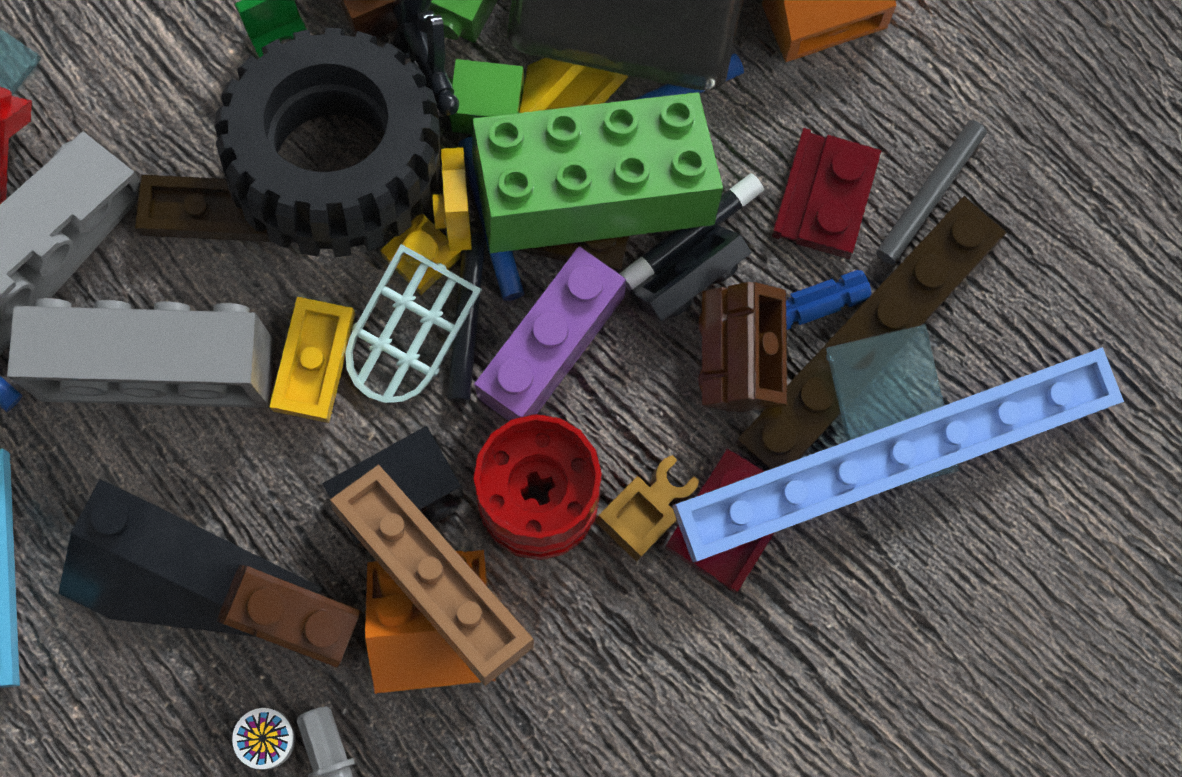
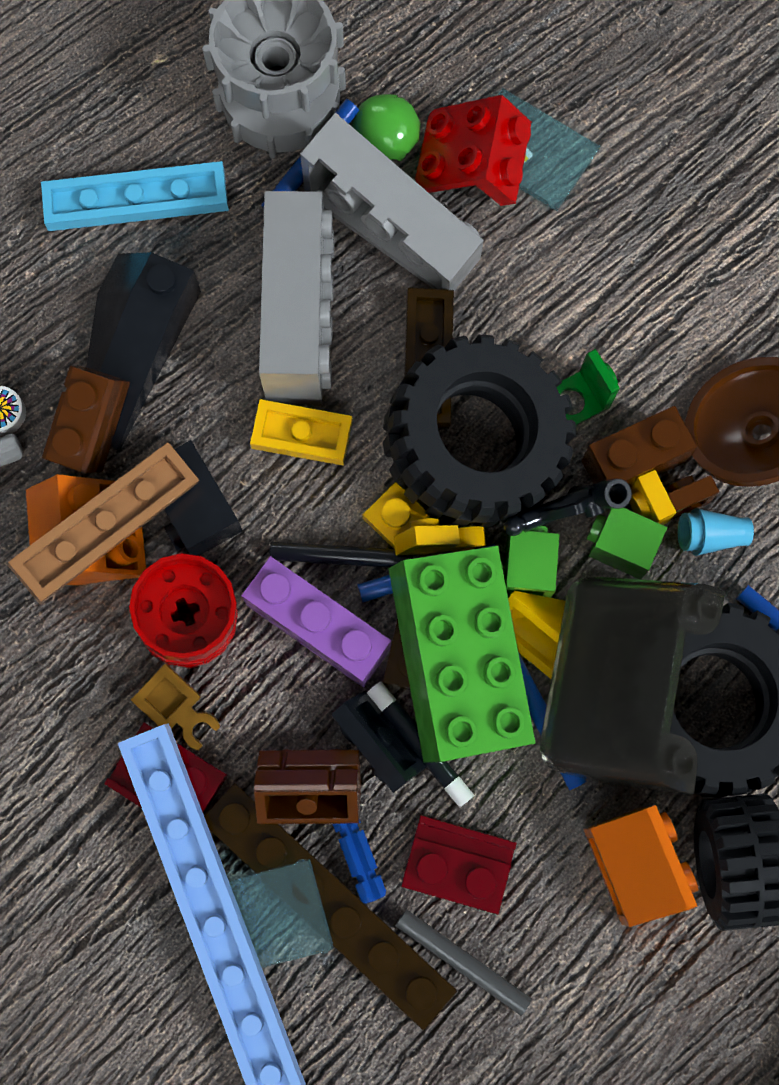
camera: 90 degrees right, 0 degrees up
light aqua window [345,244,482,403] -> none

